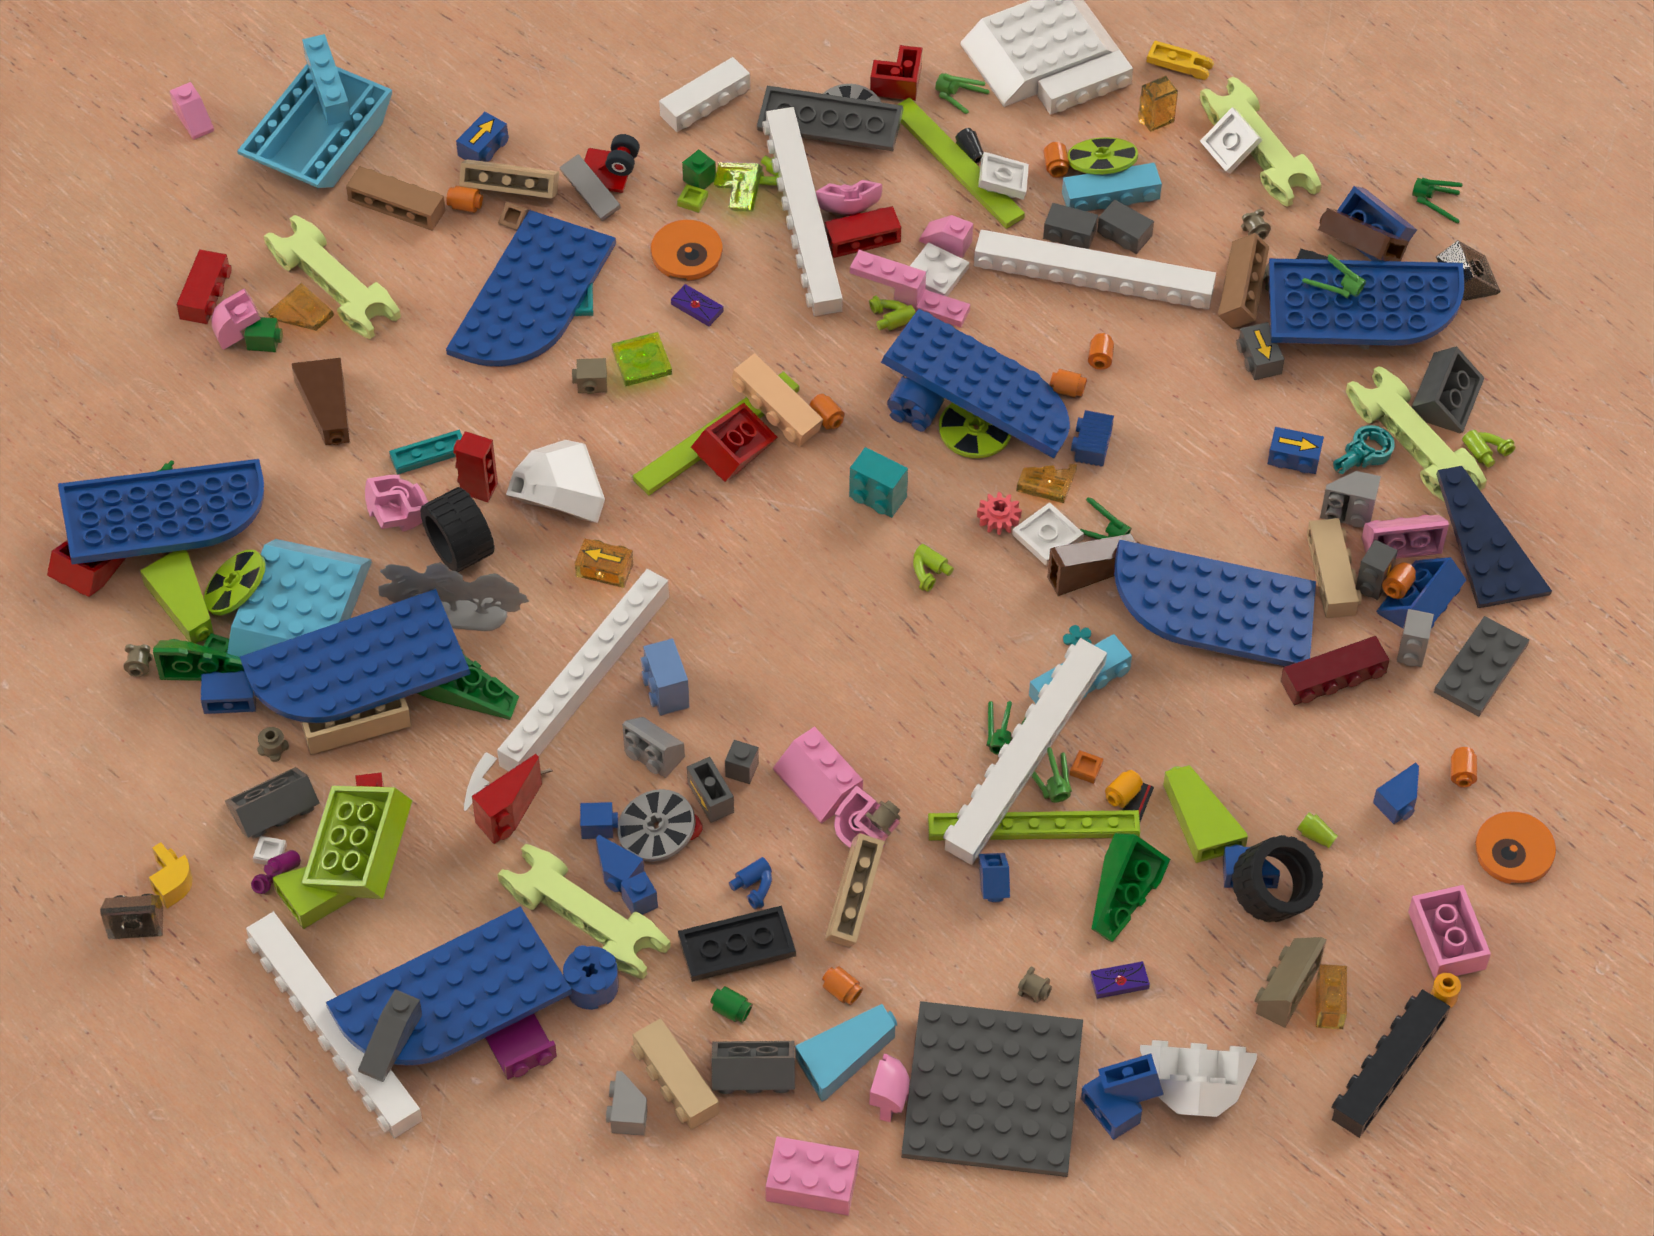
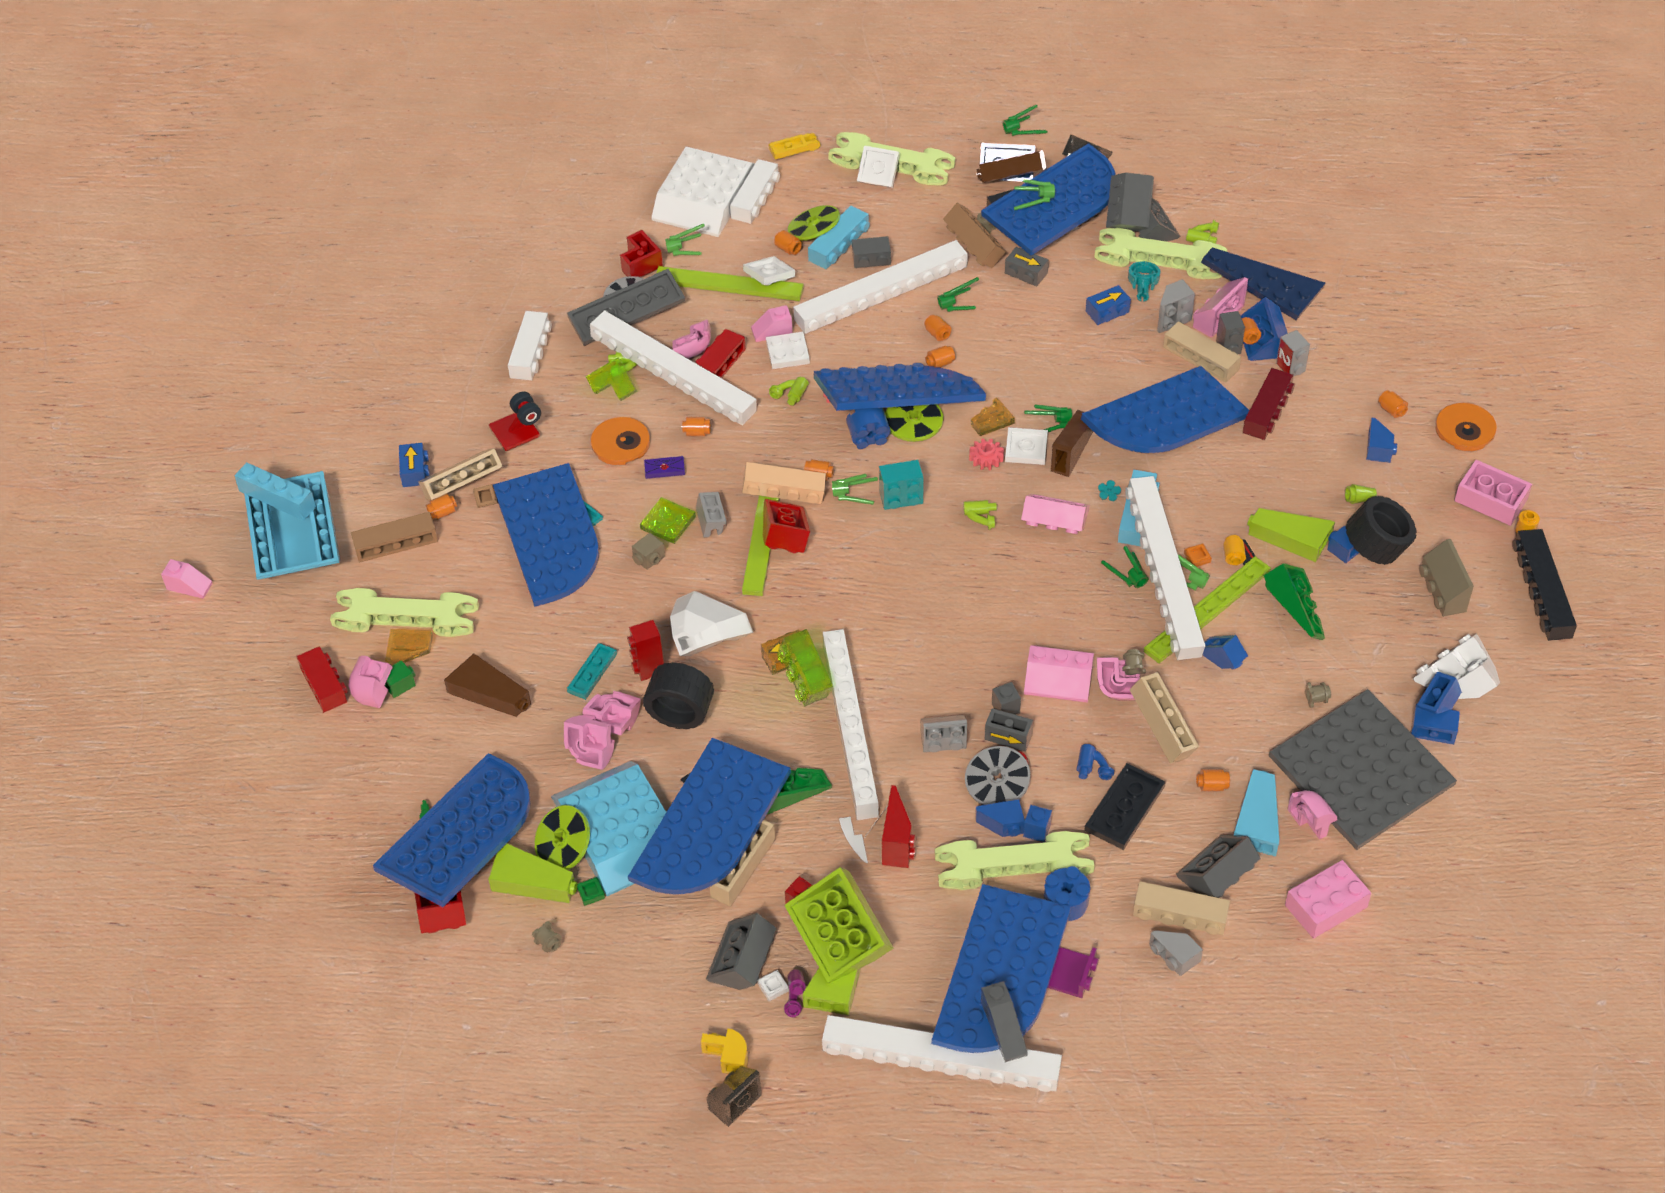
camera: 40 degrees left, 5 degrees down
green wedge [153,639,244,681] -> none
blue brick [201,671,256,714] -> none
dark tan brick [257,727,289,762] -> none
light grey plant [378,562,529,631] -> none
light grey tile [559,154,621,221] -> none
blue brick [580,802,618,839] -> none
medium blue brick [640,638,690,716] -> none
lime tile [677,184,708,213] -> none
green brick [682,149,716,189] -> none
green brick [710,986,753,1023] -> none
bright pink bracket [850,250,970,327] -> none
black cone [955,128,984,163] -> none
dark grey brick [1043,203,1098,249] -> none
blue brick [1071,410,1114,467] -> none
dark purple tile [1090,961,1150,999] -> none
clear yellow brick [1138,76,1178,132] -> none
dark tan brick [1241,209,1271,240] -> none
clear yellow brick [1316,964,1347,1029] -> none
dark grey plate [1434,616,1529,717] -> none
none -> bright pink brick [564,715,615,770]
none -> orange brick [682,417,711,436]
none -> light grey hinge [696,492,727,537]
none -> clear neon green brick [777,629,833,707]
none -> bright green plant [832,474,878,505]
none -> green plant [937,277,979,312]
none -> bright pink slope [1021,494,1090,534]
none -> dark grey slope [1106,172,1154,232]

